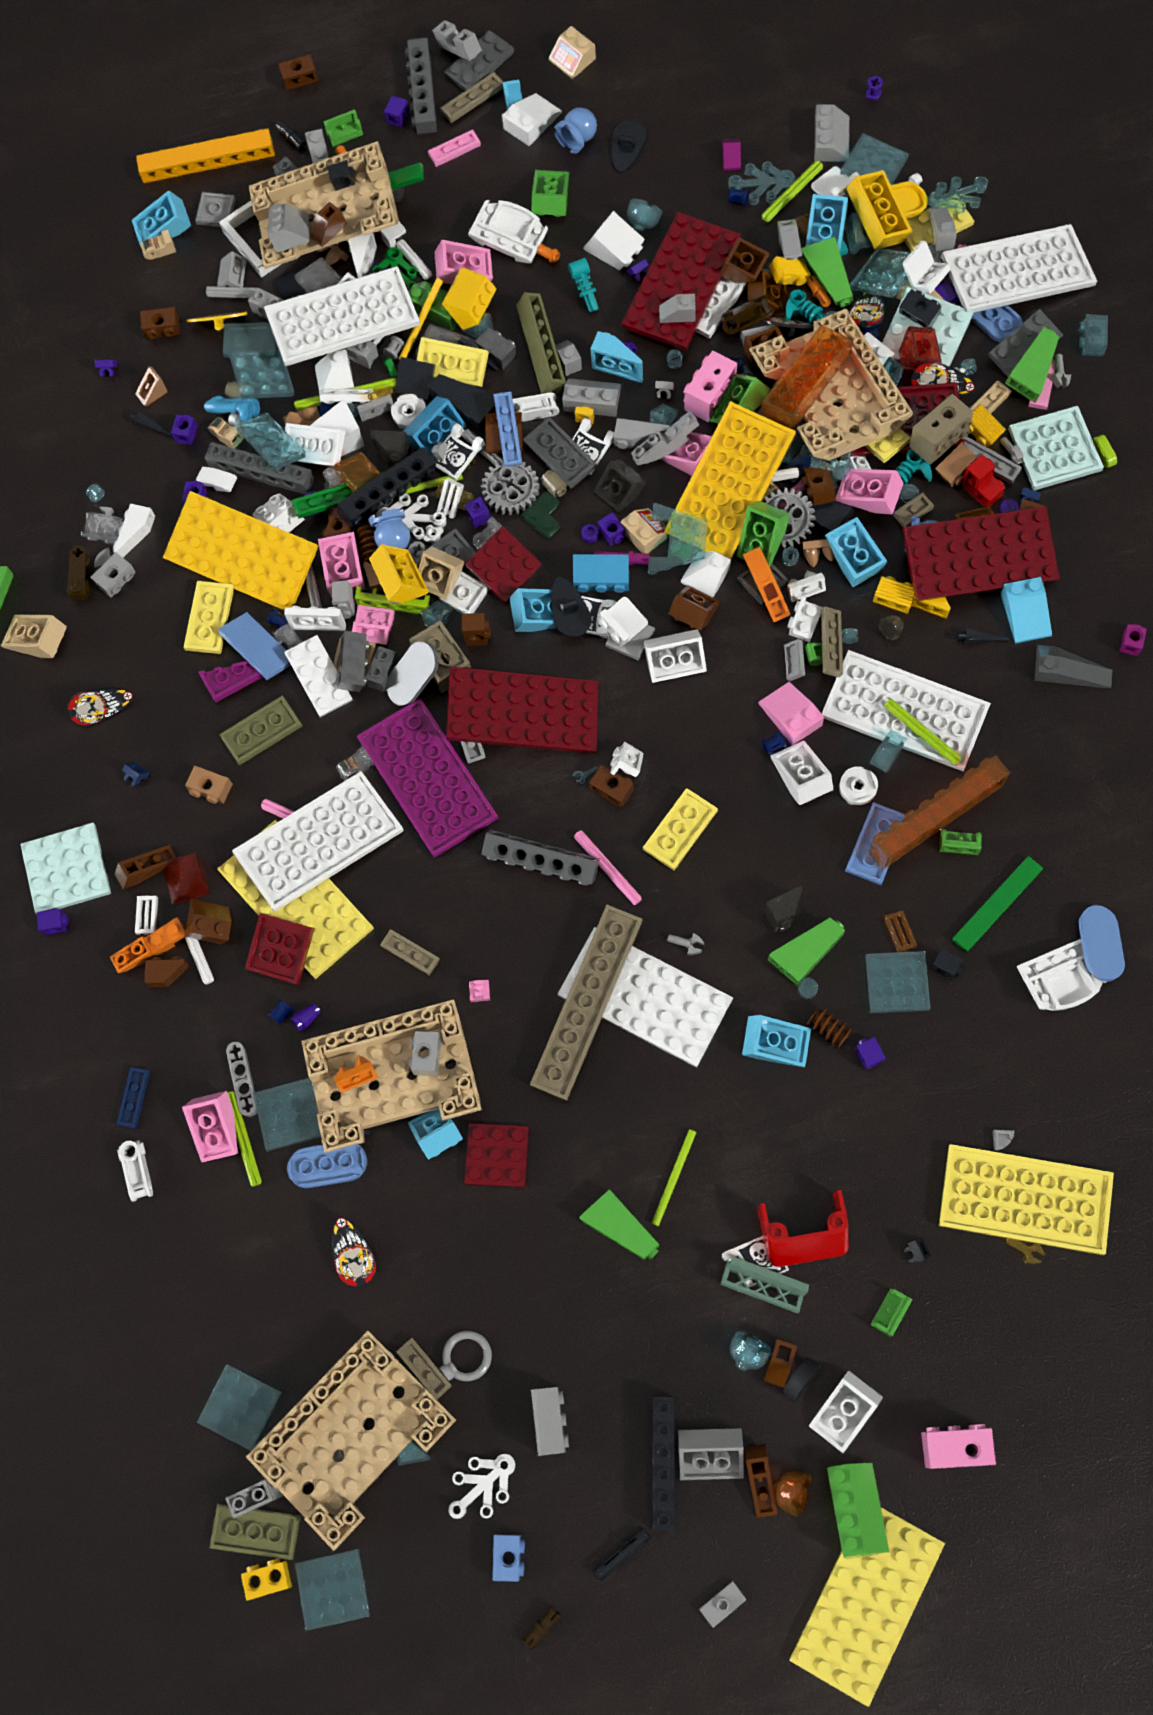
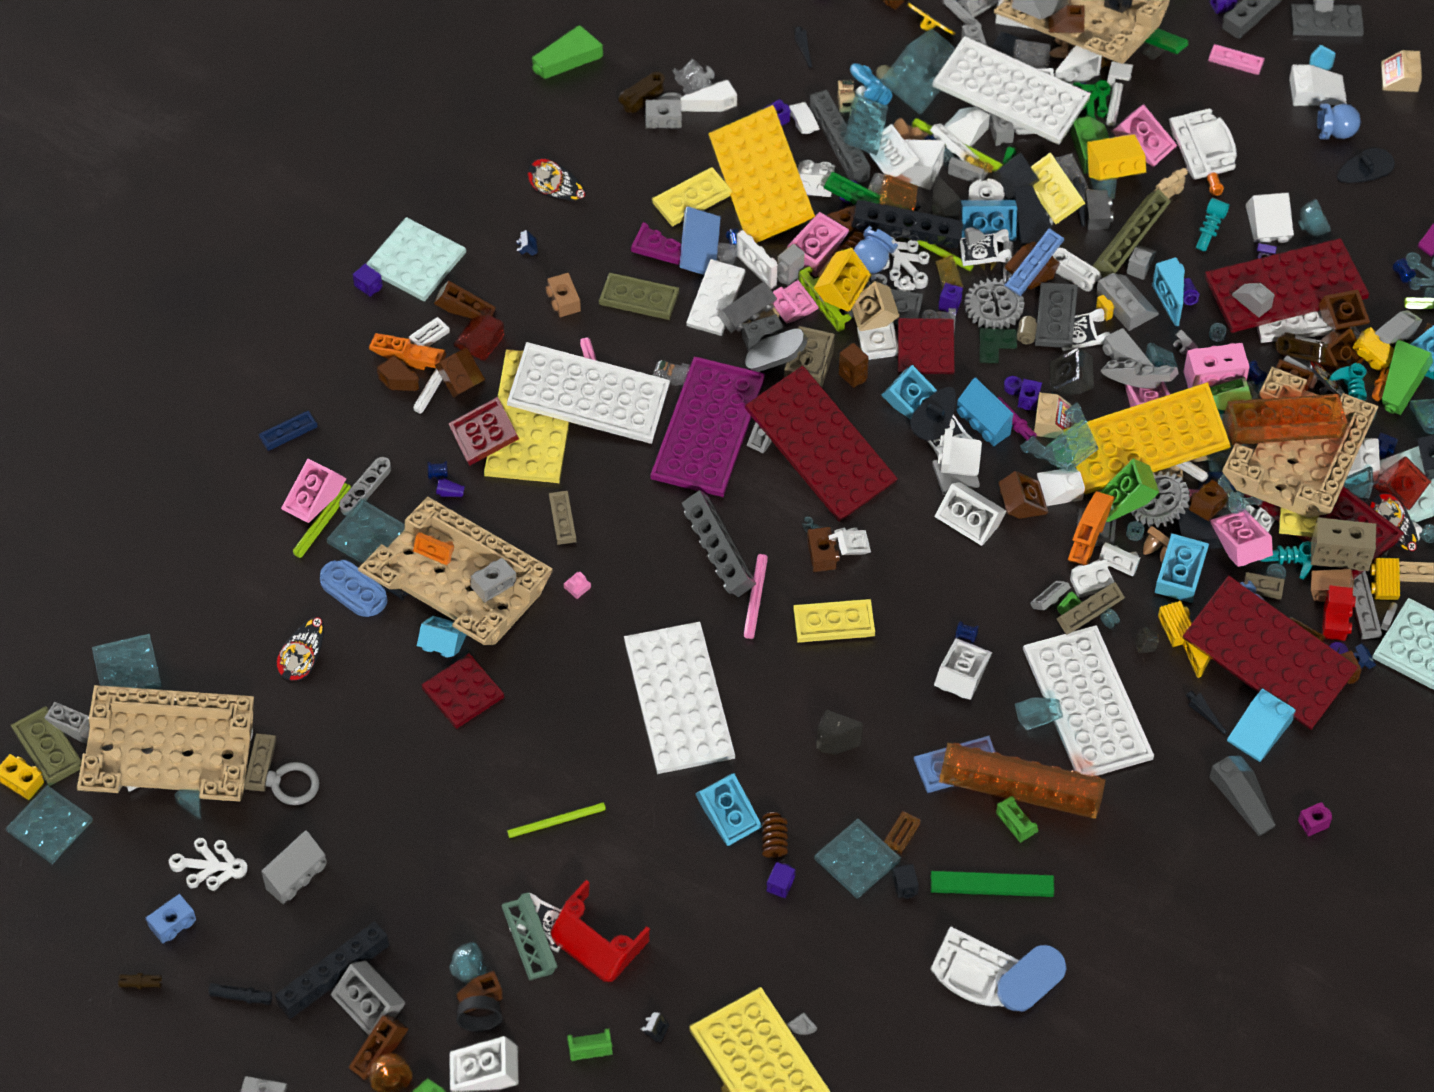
camera: 40 degrees right, 15 degrees down
tan slope [1,615,67,658] -> none
clear light blue bush [86,484,105,502] -> none
white piece [117,1141,153,1202] -> none
medium nougat slope [135,367,167,406] -> none
dark purple brick [171,415,198,445] -> none
light grey axle [305,564,322,609] -> none
light grey bush [383,336,405,360] -> none
yellow piece [399,278,443,359] -> none
clear light blue slope [421,601,453,627] -> none
white tile [437,477,464,519] -> none
dark tan plate [441,72,503,123] -> none
dark tan plate [530,905,643,1101] -> none
bright green slope [532,170,569,217] -> none
bright green slope [579,1189,659,1260] -> none
light grey bar [667,933,704,955] -> none
bright pink slope [759,682,824,746] -> none
bright green slope [768,918,845,986] -> none
clear light blue tile [798,978,818,999] -> none
white plate [839,767,878,805] -> none
shield [849,288,885,328] -> none
lime axle [885,699,962,765] -> none
none -> tan plate [1154,168,1188,199]

